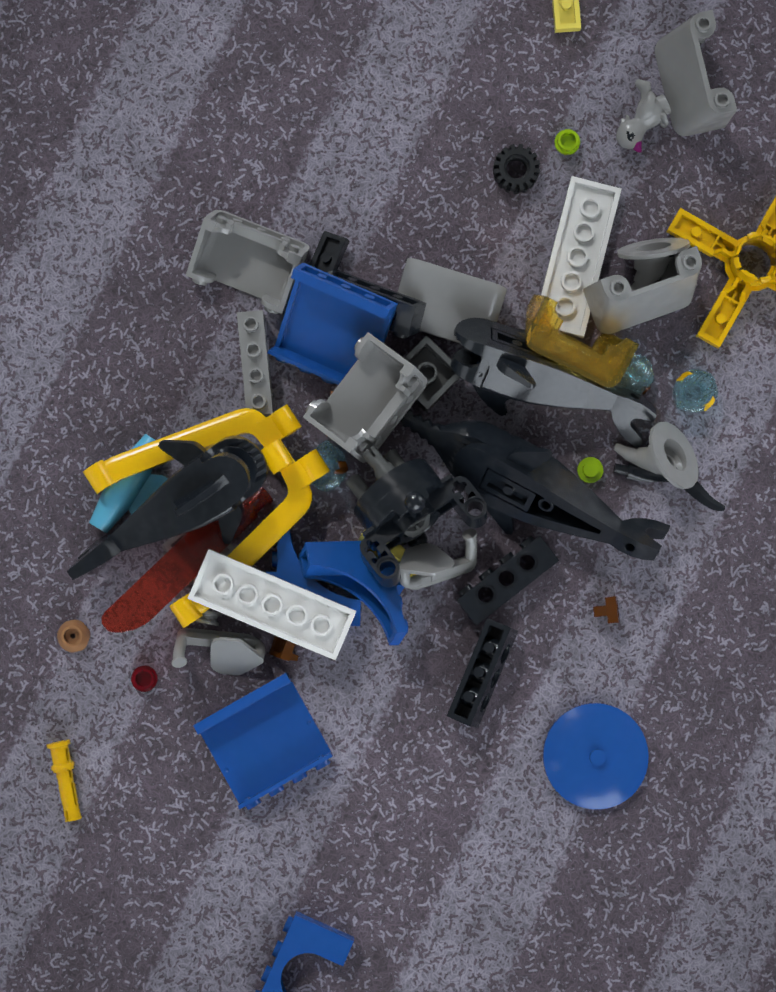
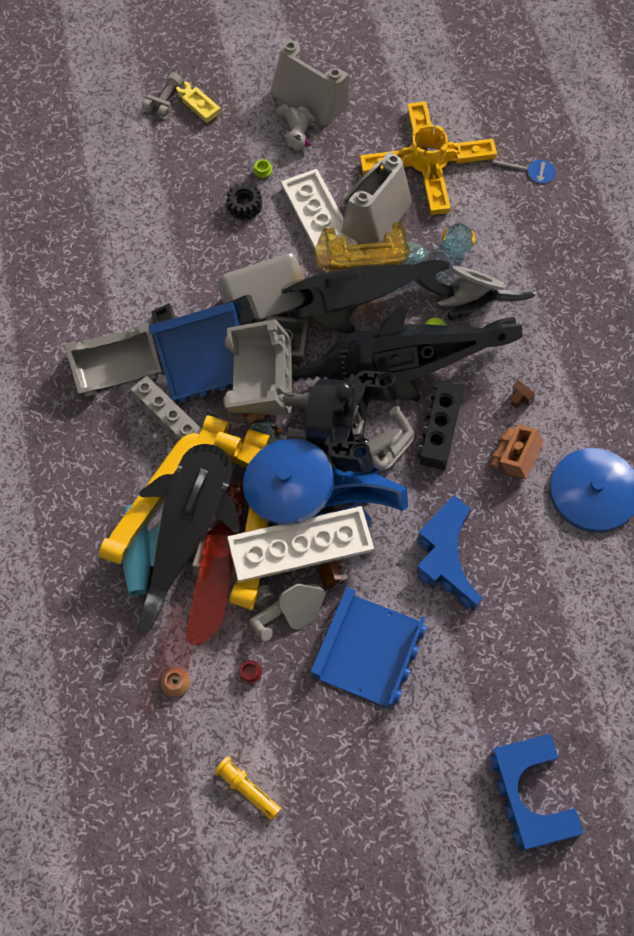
camera: 30 degrees left, 20 degrees down
black brick [447,618,518,728] -> none
none -> blue dish [243,439,334,525]
none -> blue arch [416,495,483,611]
none -> nougat brick [490,424,544,480]

